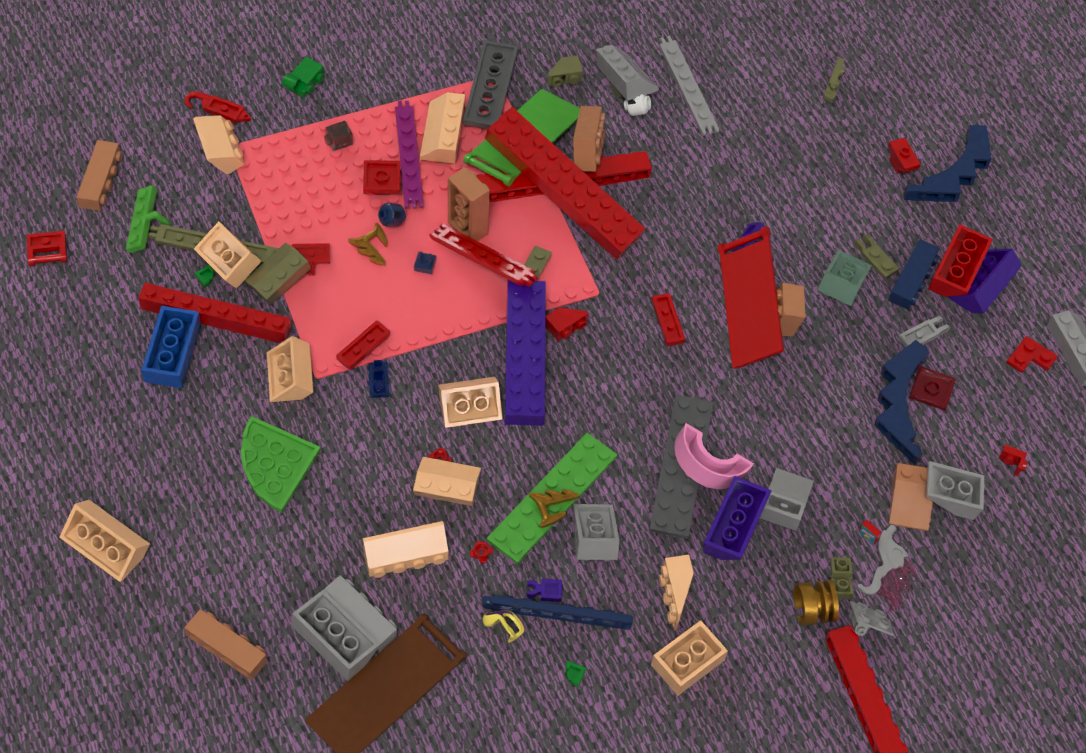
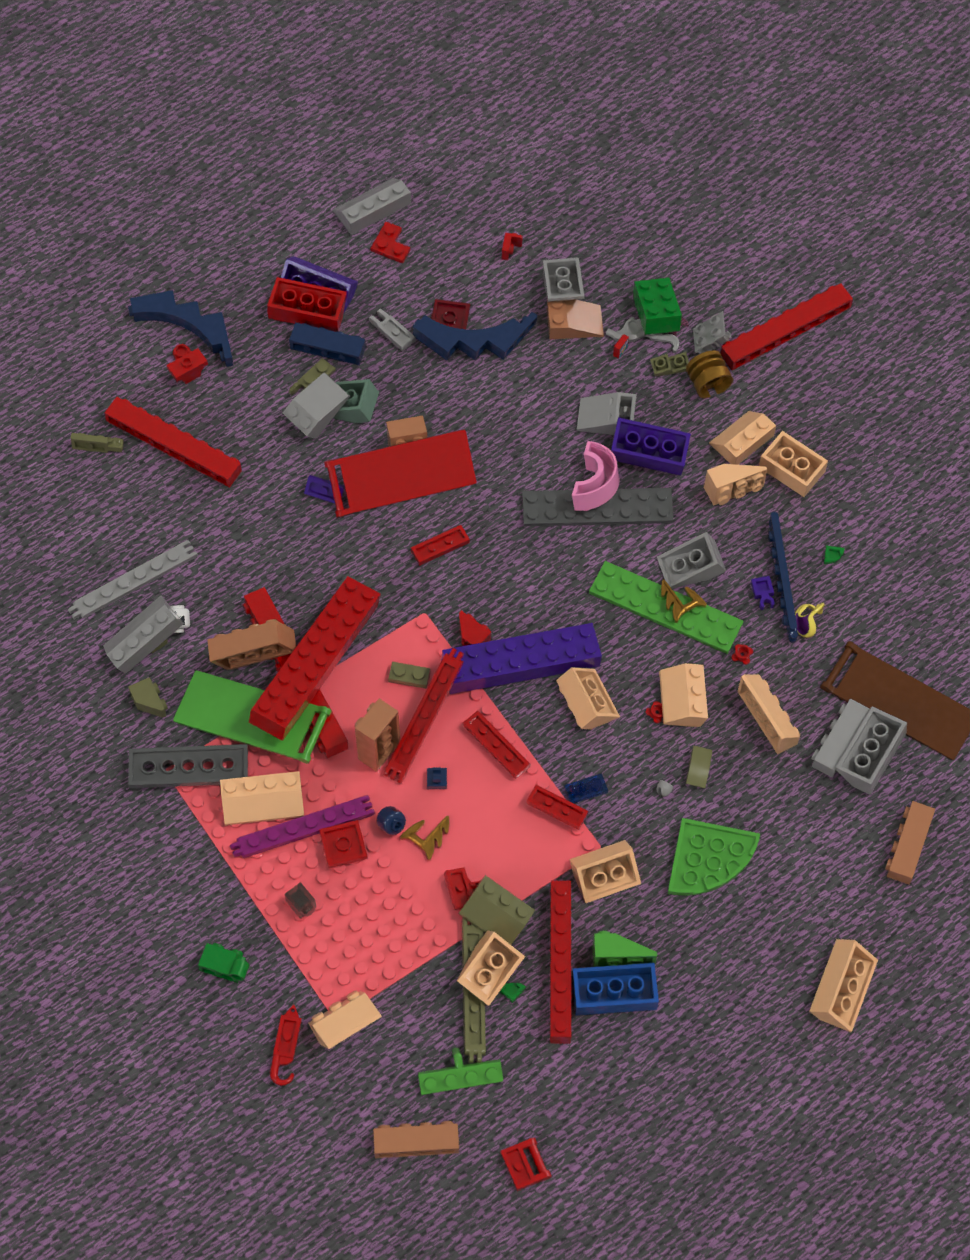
camera: 100 degrees left, 5 degrees up
none -> red brick [104,397,242,488]
none -> red plate [173,344,191,360]
none -> light grey slope [283,373,350,439]
none -> red plate [463,710,530,779]
none -> bright green slope [592,931,657,967]
none -> green brick [633,278,682,335]
none -> light grey hinge [656,780,674,797]
none -> olive slope [685,745,712,788]
none -> light nougat slope [709,411,776,465]

